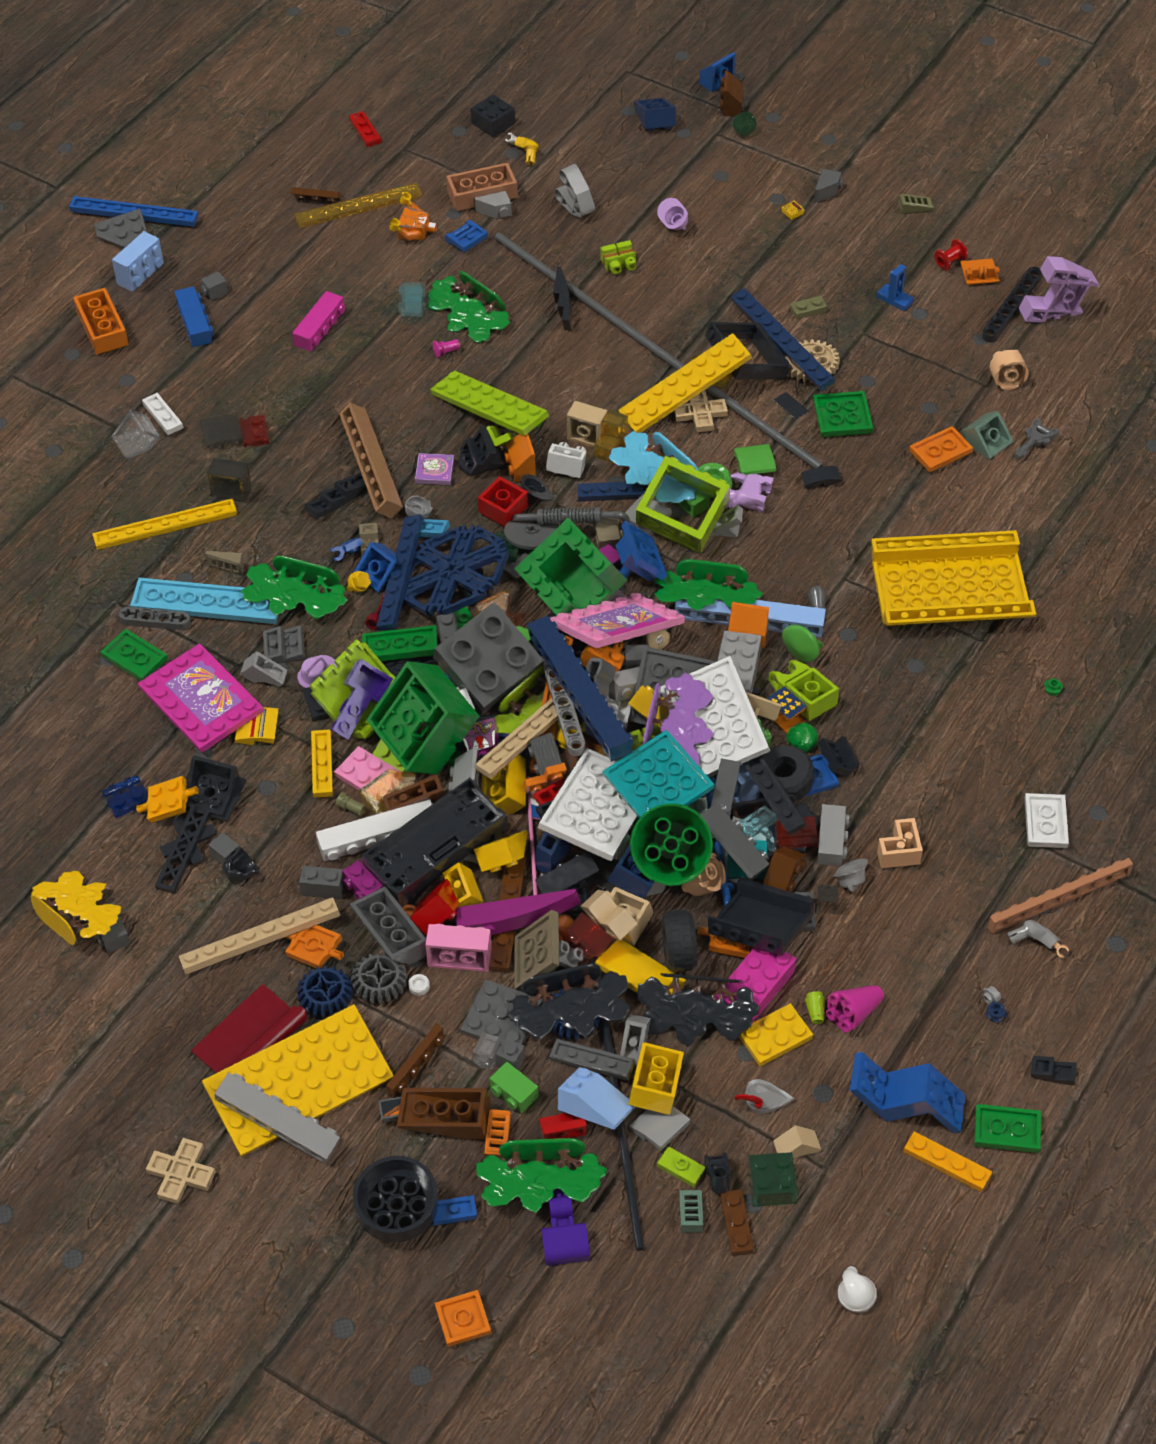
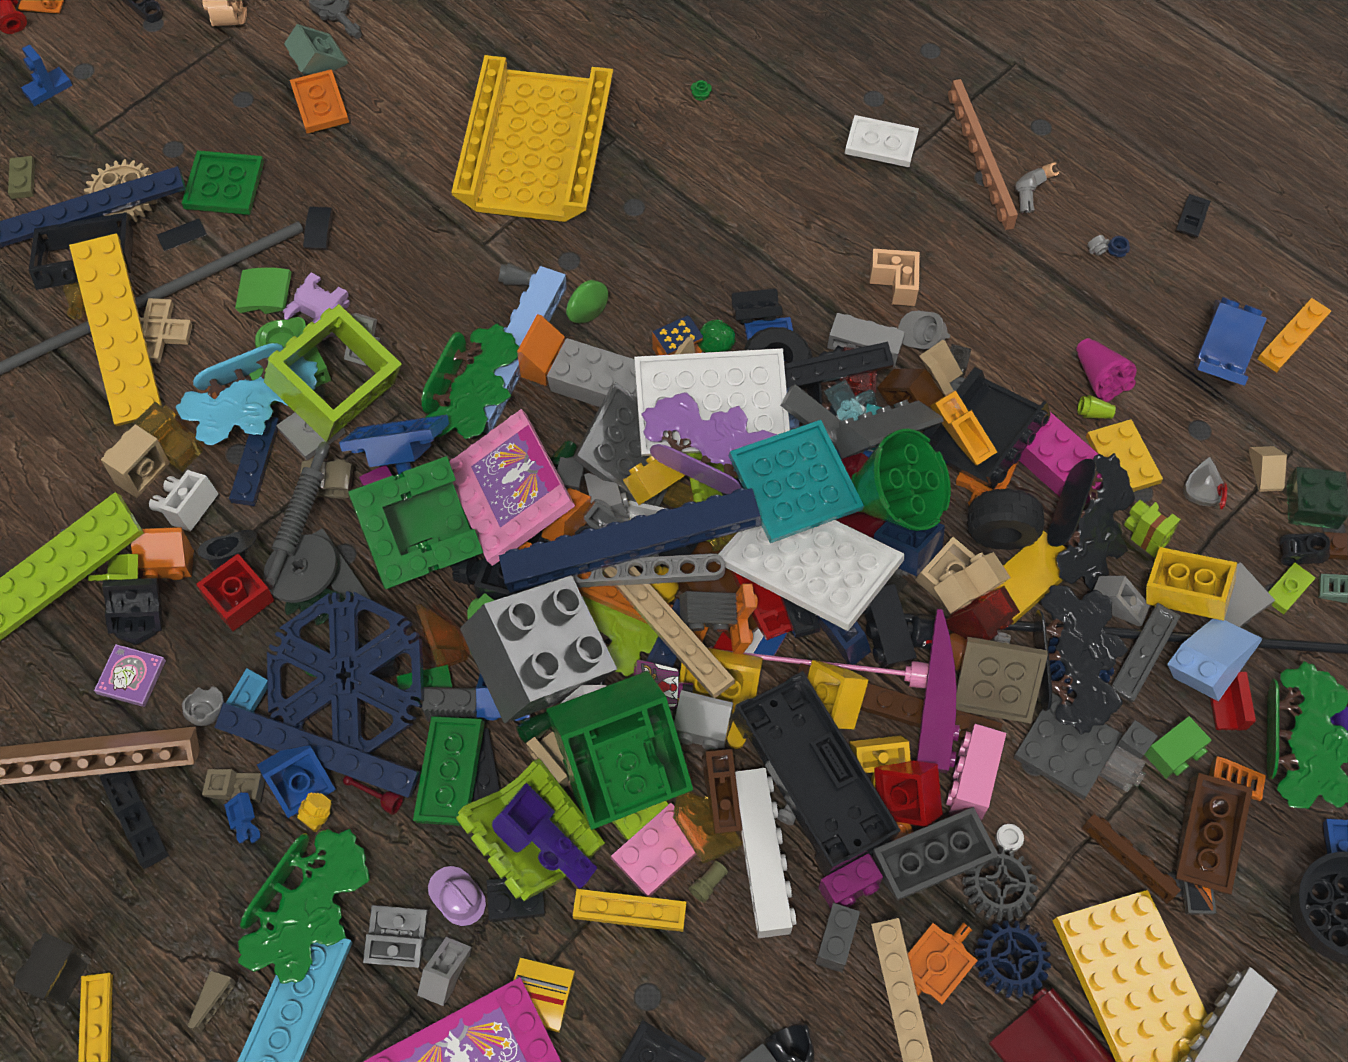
camera: 80 degrees left, 10 degrees up
lime brick [768,660,839,721] -> none
green plate [974,1104,1041,1153] -> none
none -> tan panel [919,340,963,396]
none -> light orange slope [930,390,997,465]
none -> lime hips [1124,500,1181,558]

